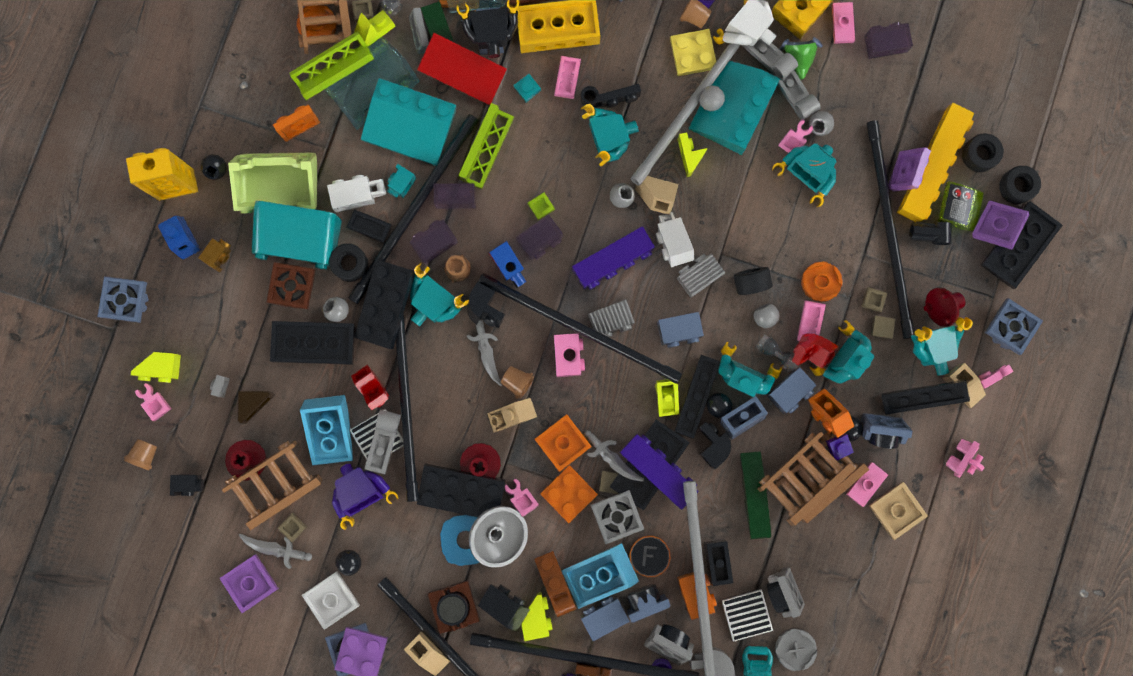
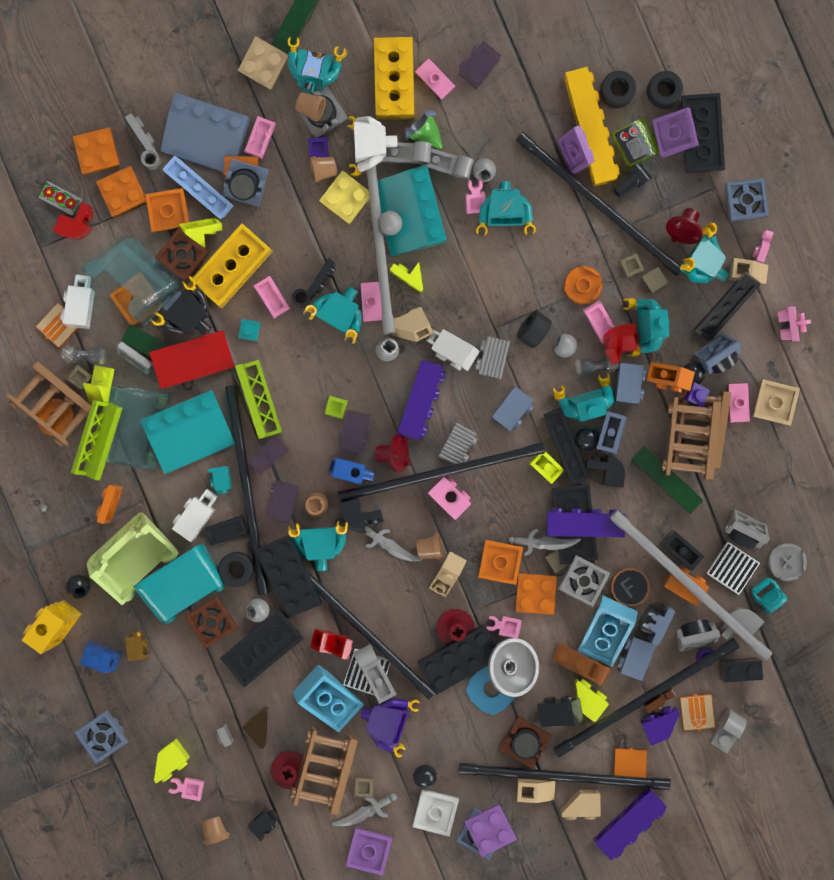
camera: 40 degrees left, 5 degrees up
none -> bright pink plate [361,282,382,322]
none -> dark red piece [375,434,411,473]

